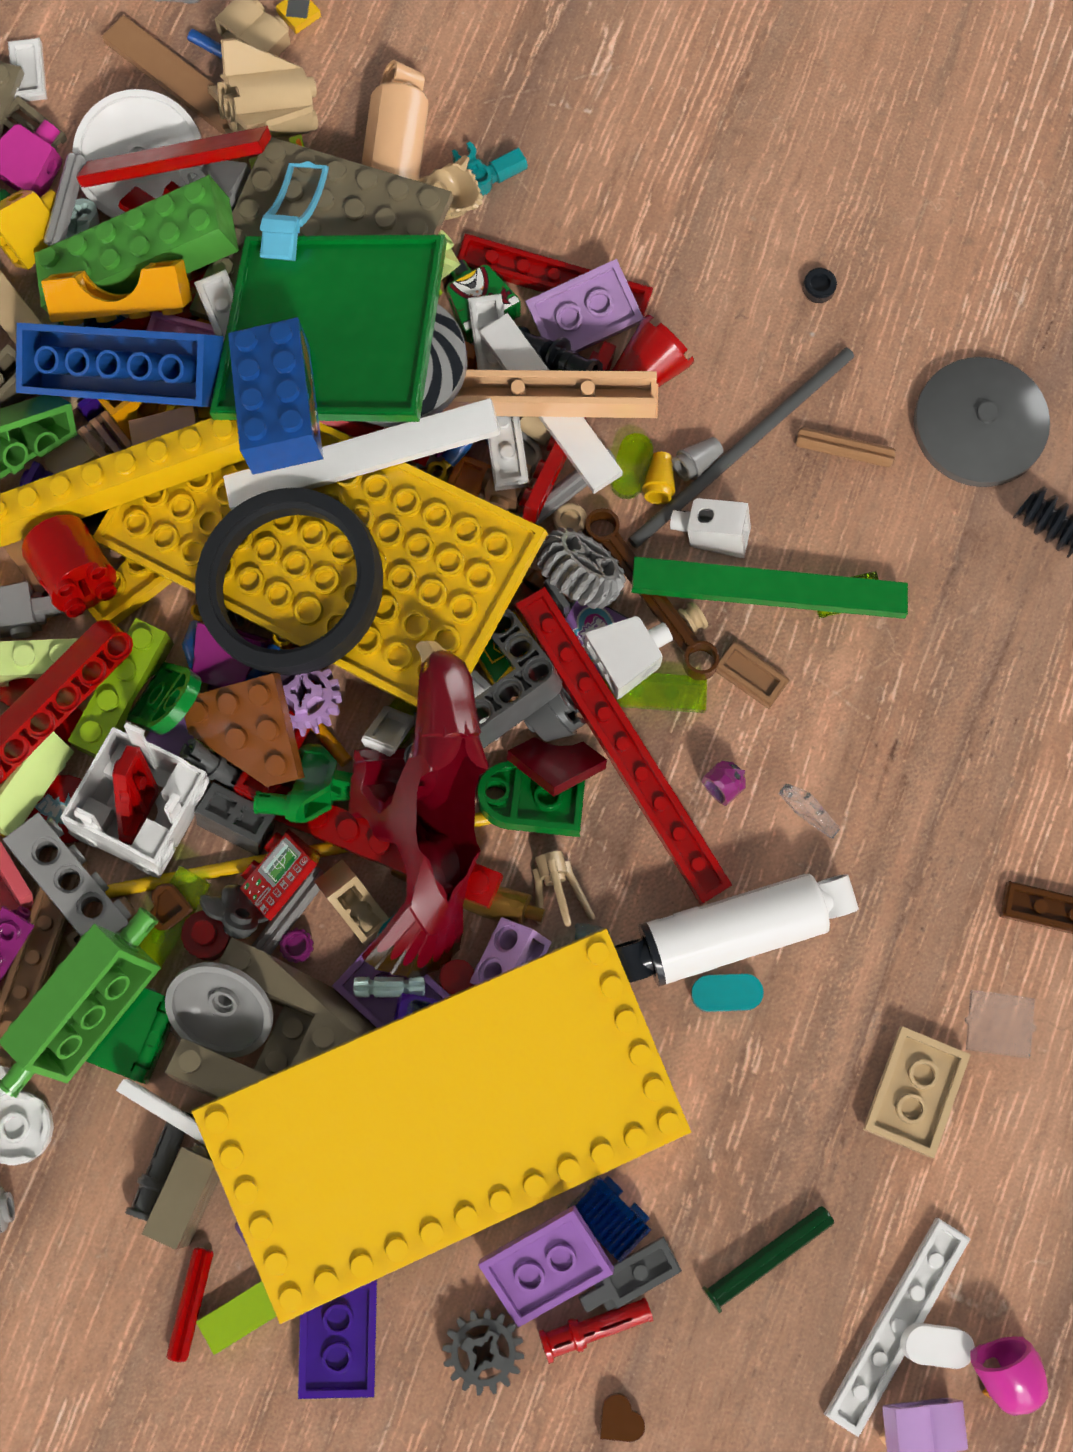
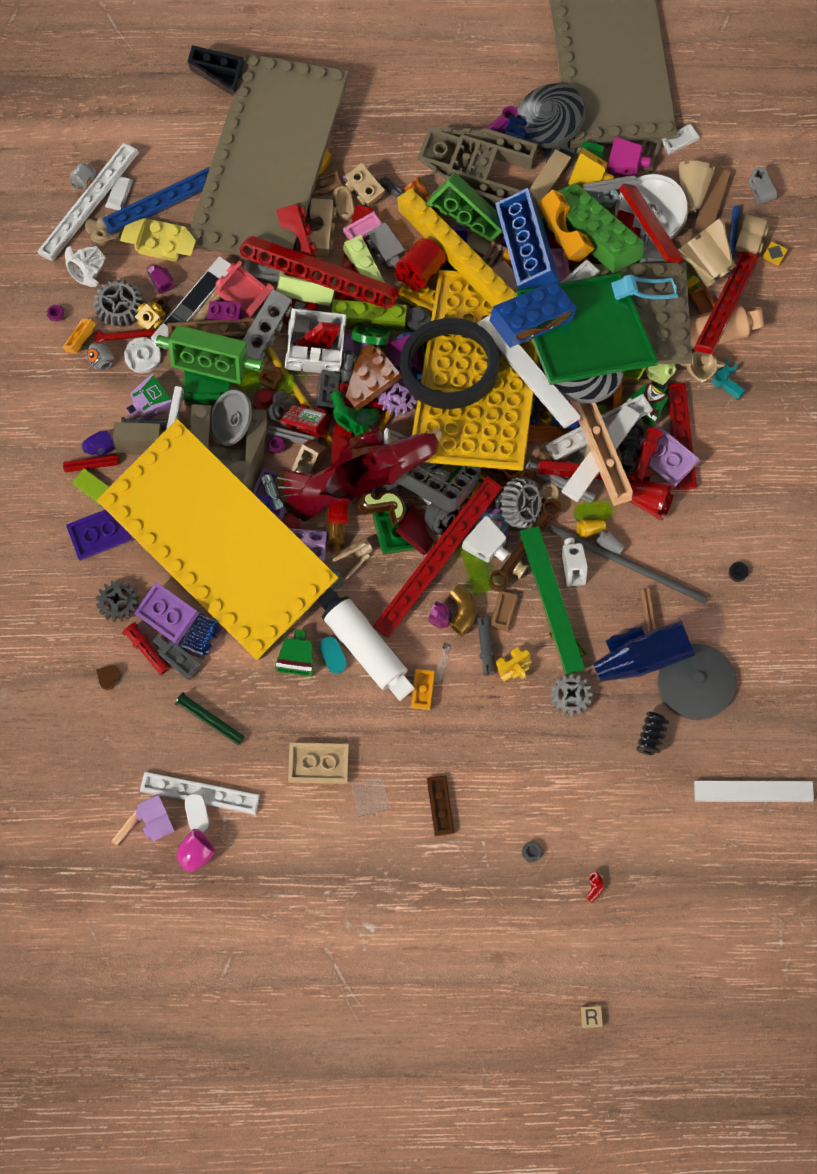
camera: 70 degrees right, 5 degrees down
none -> dark purple rock [82,430,116,456]
none -> torso [126,374,172,419]
none -> green torso [275,630,313,677]
none -> reddish brown animal [358,491,406,528]
none -> dark grey piece [406,307,431,332]
none -> light orange plate [411,669,435,710]
none -> pearl gold cylinder [448,584,477,637]
none -> dark grey pin [477,617,495,676]
none -> yellow hips [496,647,532,682]
none -> light grey gear [550,674,593,717]
none -> clear blue piece [593,620,695,682]
none -> red pin [631,427,663,483]
none -> tan cone [678,160,715,213]
none -> orange tile [688,285,715,314]
none -> red tile [695,251,759,354]

